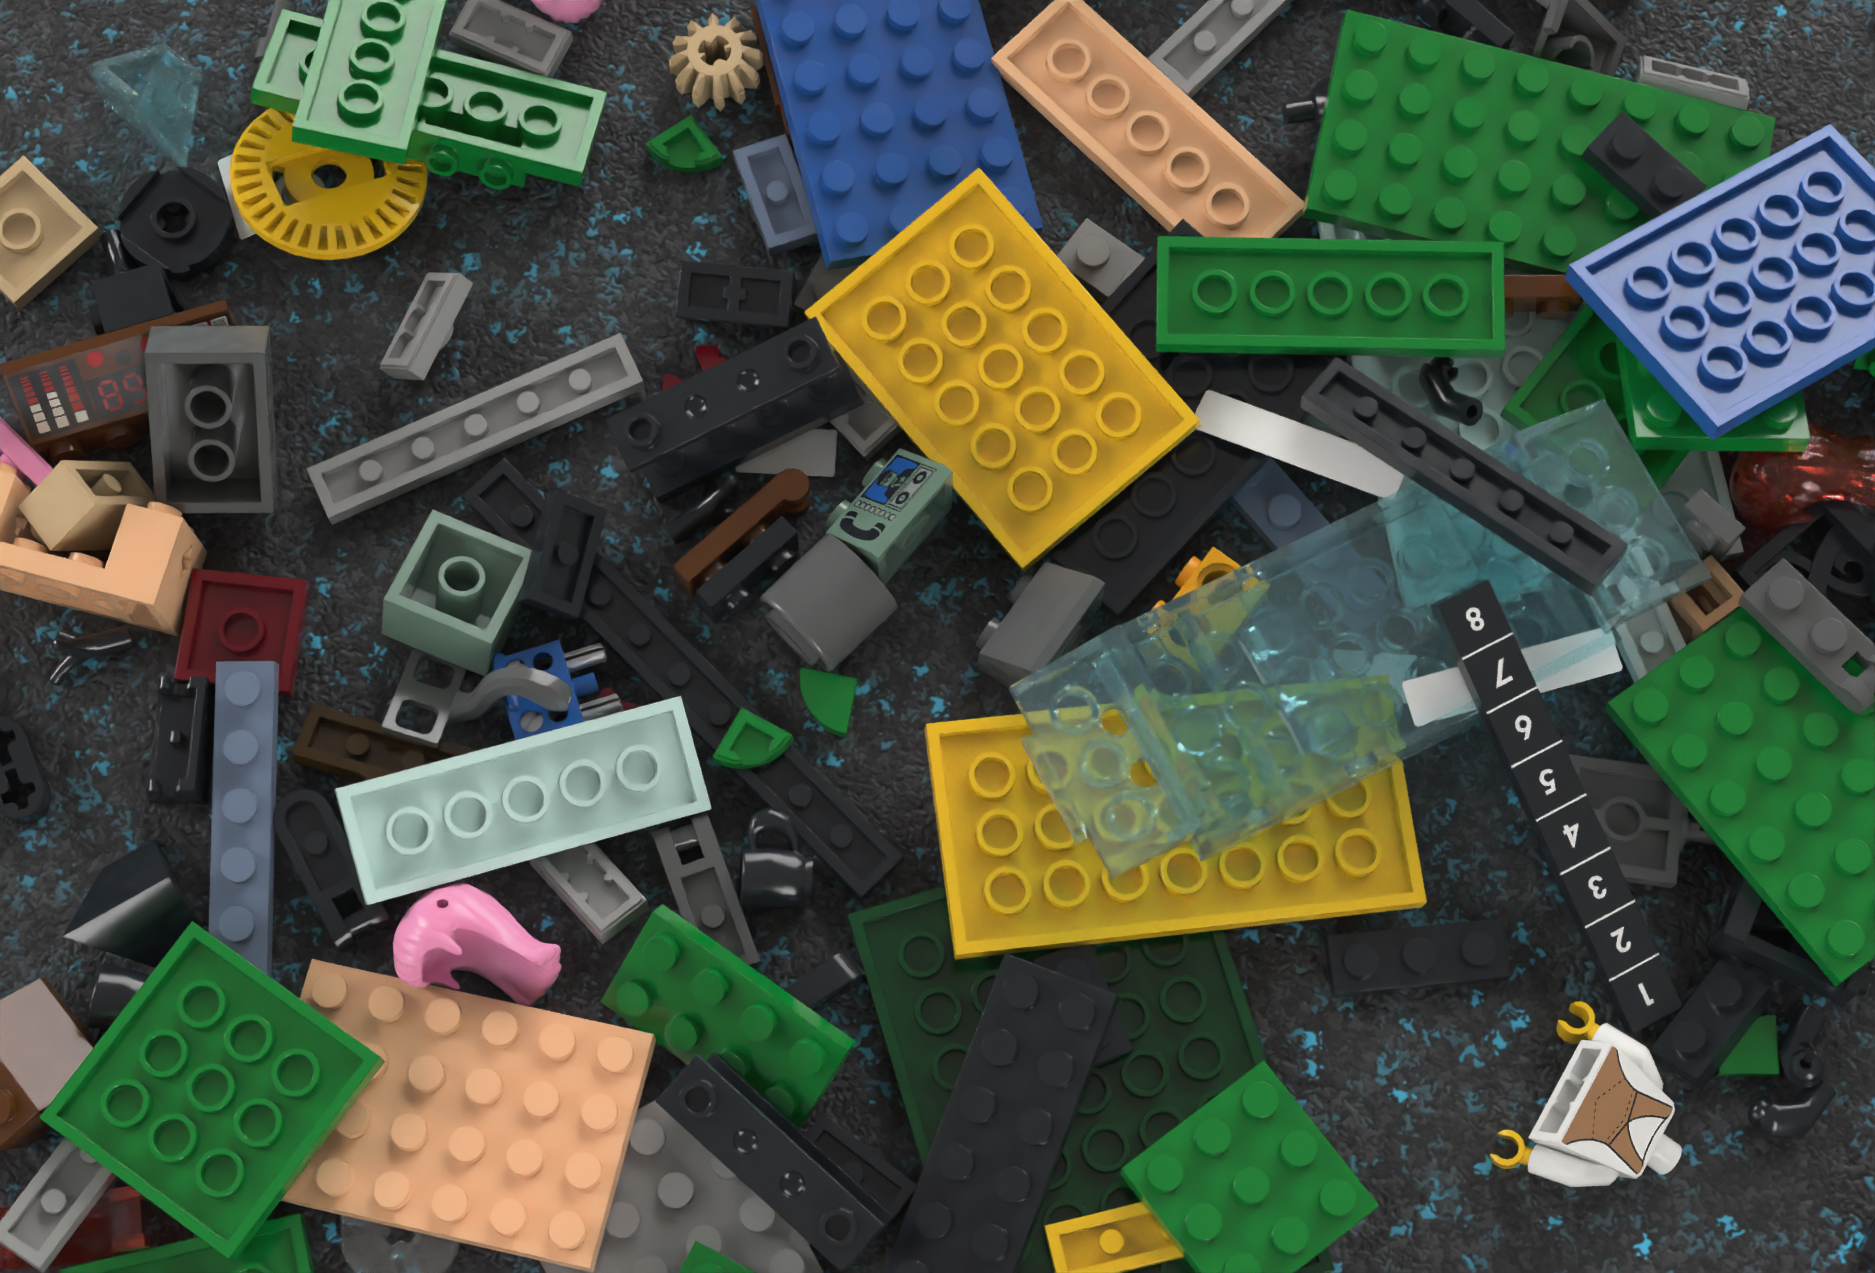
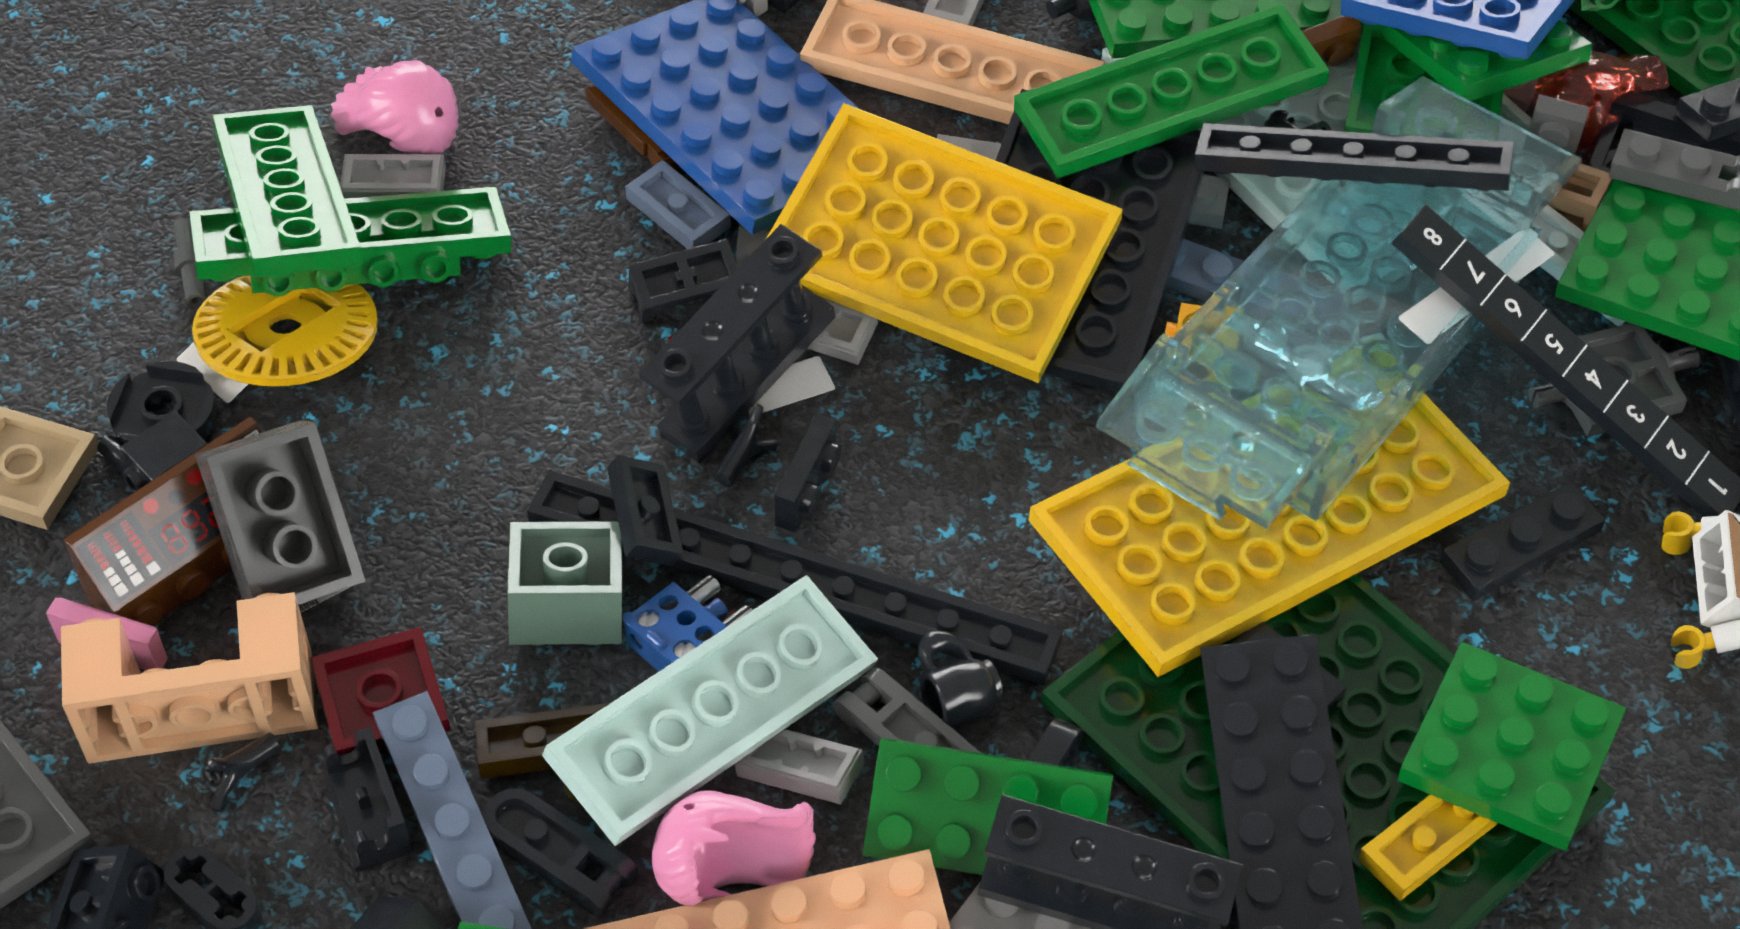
camera: 25 degrees left, 20 degrees down
tan brick [18,460,155,551] -> none
clear light blue slope [88,43,204,167] -> none
light grey plate [307,333,645,525] -> none
light grey plate [379,272,473,380] -> none
dark grey piece [381,647,572,748] -> none
green tile [645,115,723,173] -> none
tan gear [669,13,764,112] -> none
reddish brown plate [673,468,811,598] -> none
green tile [713,708,793,769] -> none
dark grey piece [760,533,898,672] -> none
green tile [800,668,858,738] -> none
sand green slope [825,448,953,585] -> none
dark grey slope [976,562,1105,706] -> none
white sticker [1195,390,1405,501] -> none

